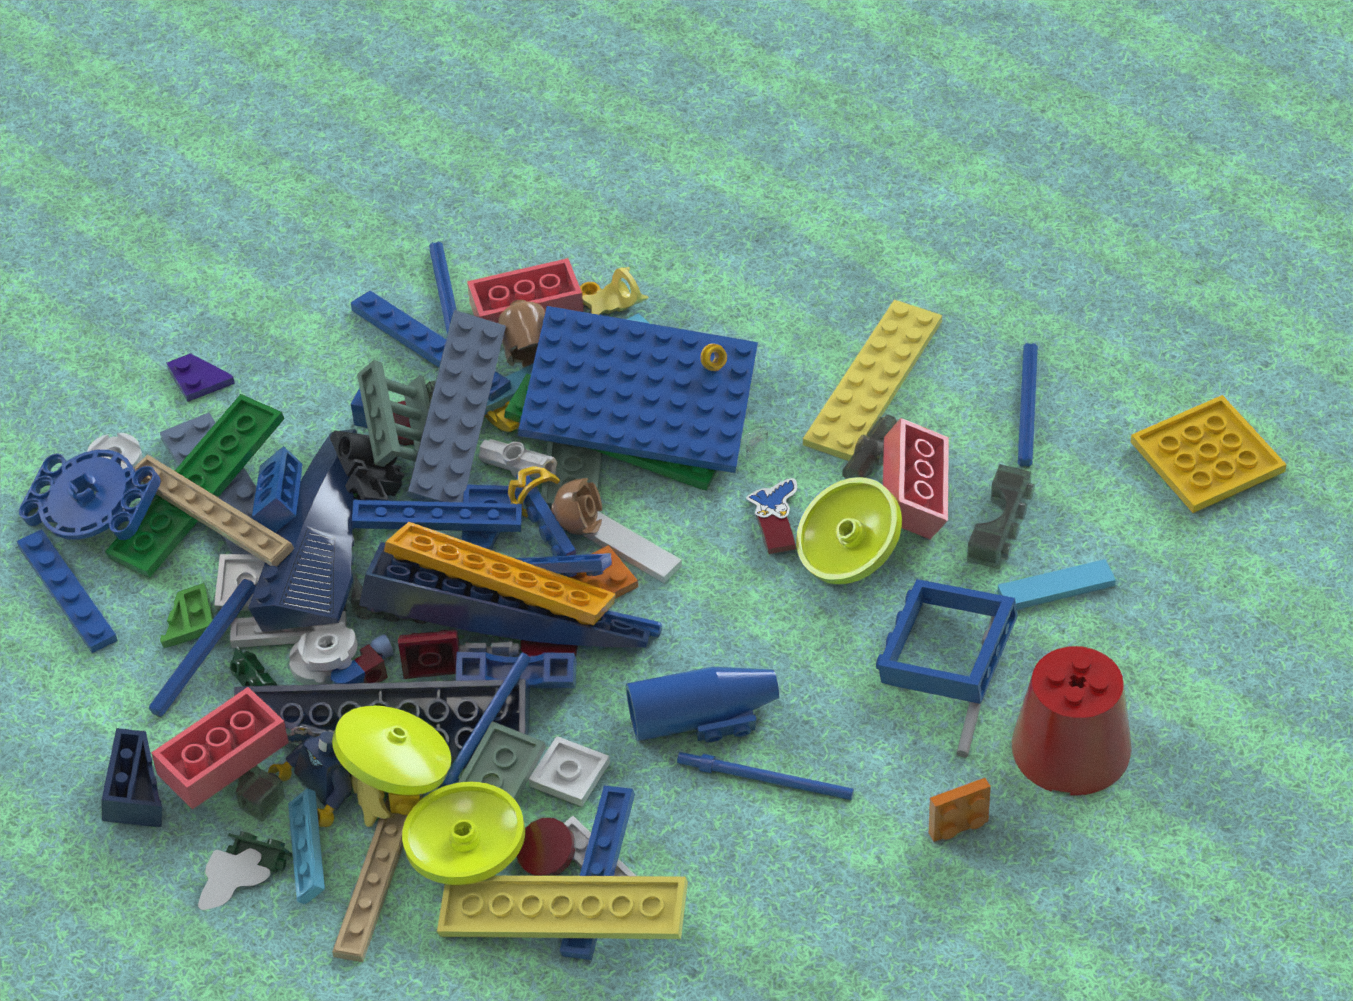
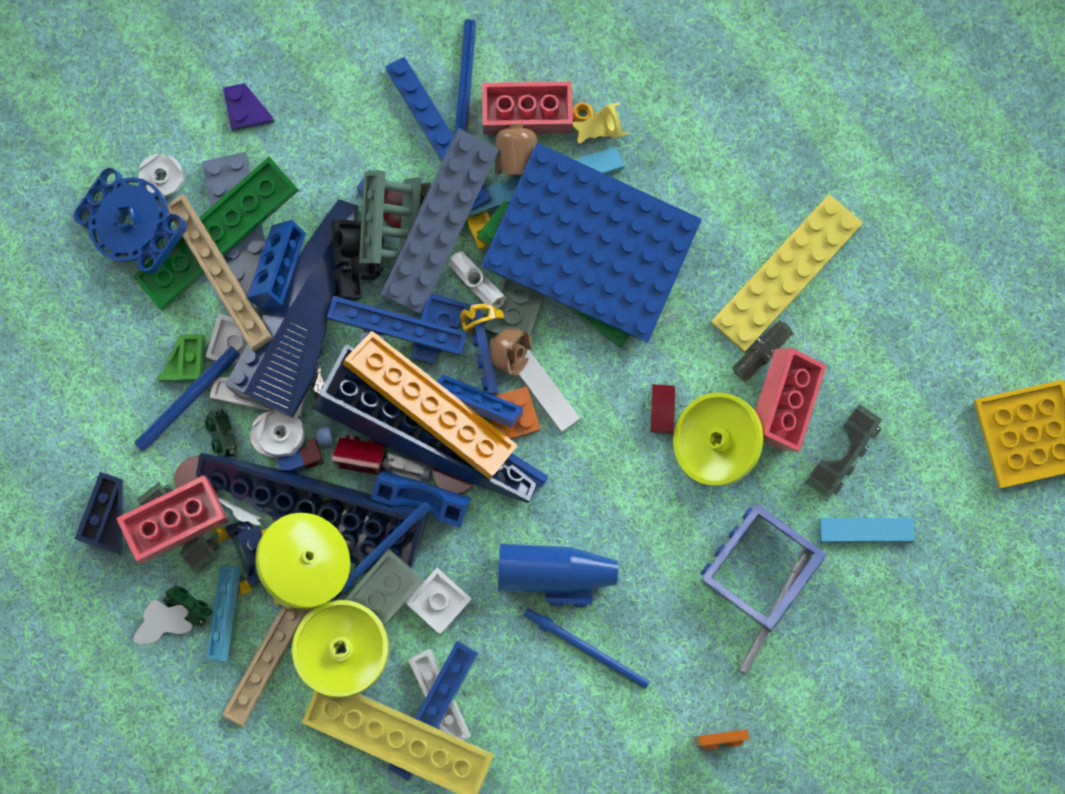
camera: 10 degrees right, 30 degrees up
blue plate [17,529,118,653] -> none
dark red tile [517,818,575,876] -> none
yellow plate [700,344,727,371] -> none
sticker [746,478,797,518] -> none
red cone [1012,646,1132,796] -> none
blue axle [1018,343,1038,467] -> none

